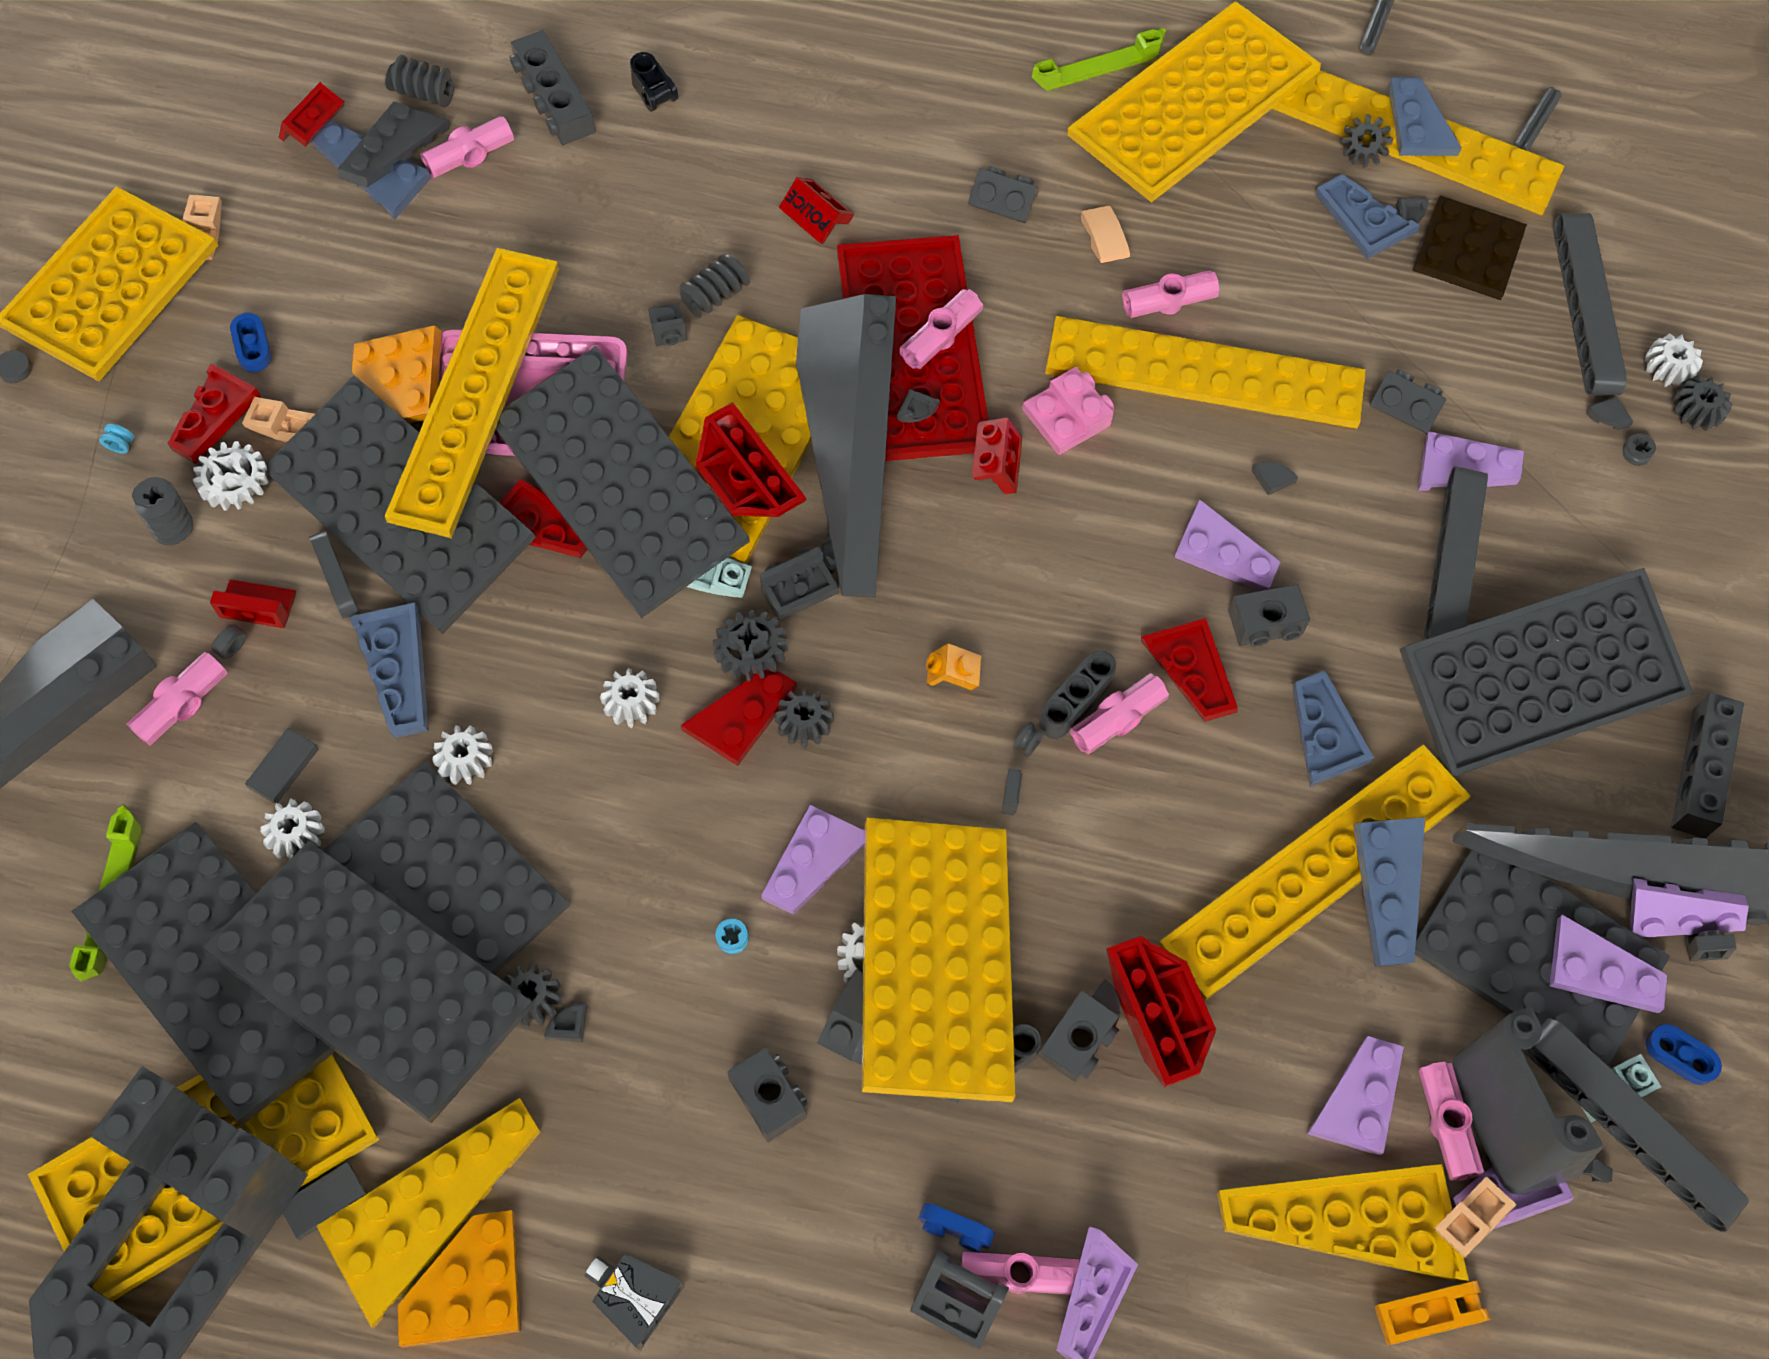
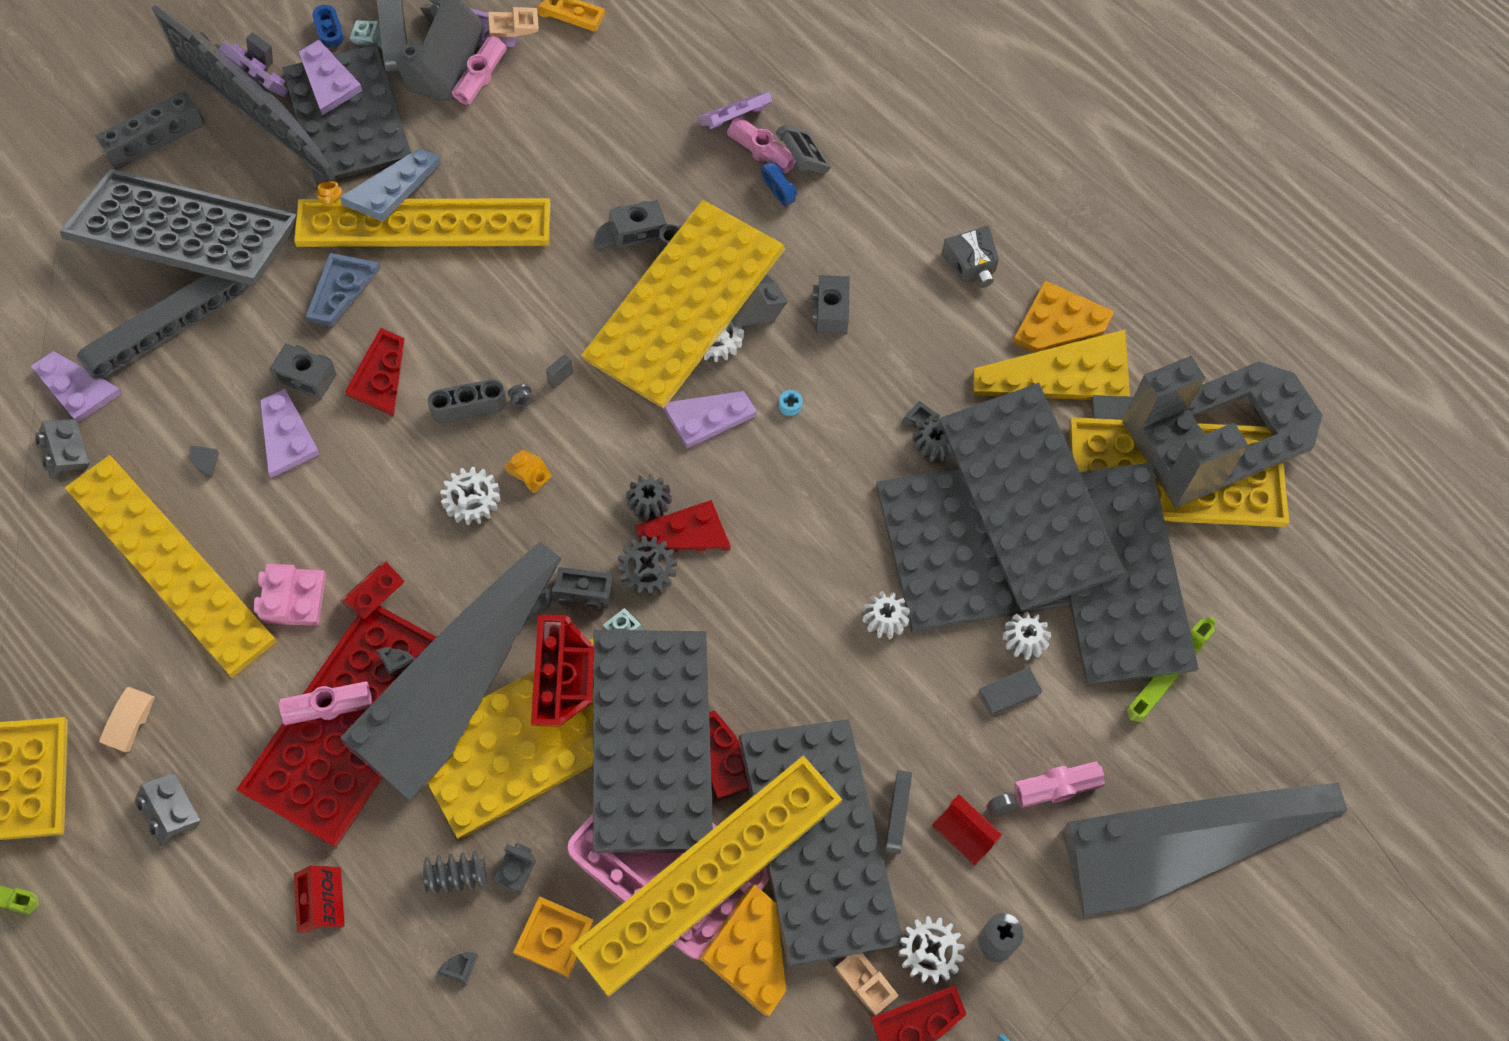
camera: 145 degrees left, 0 degrees up
sand blue wing [349,603,429,738] -> none
white gear [600,667,660,729] -> none
bright pink piece [1070,673,1169,755] -> none
red wedge [1106,936,1217,1088] -> none
bright pink piece [1122,270,1220,318] -> none
yellow wing [1217,1164,1469,1283] -> none
lavender wing [1307,1036,1404,1156] -> none
none -> light orange plate [316,181,342,203]
none -> dark grey tile [437,952,478,985]
none -> white gear [440,467,501,525]
none -> light orange plate [513,896,594,978]

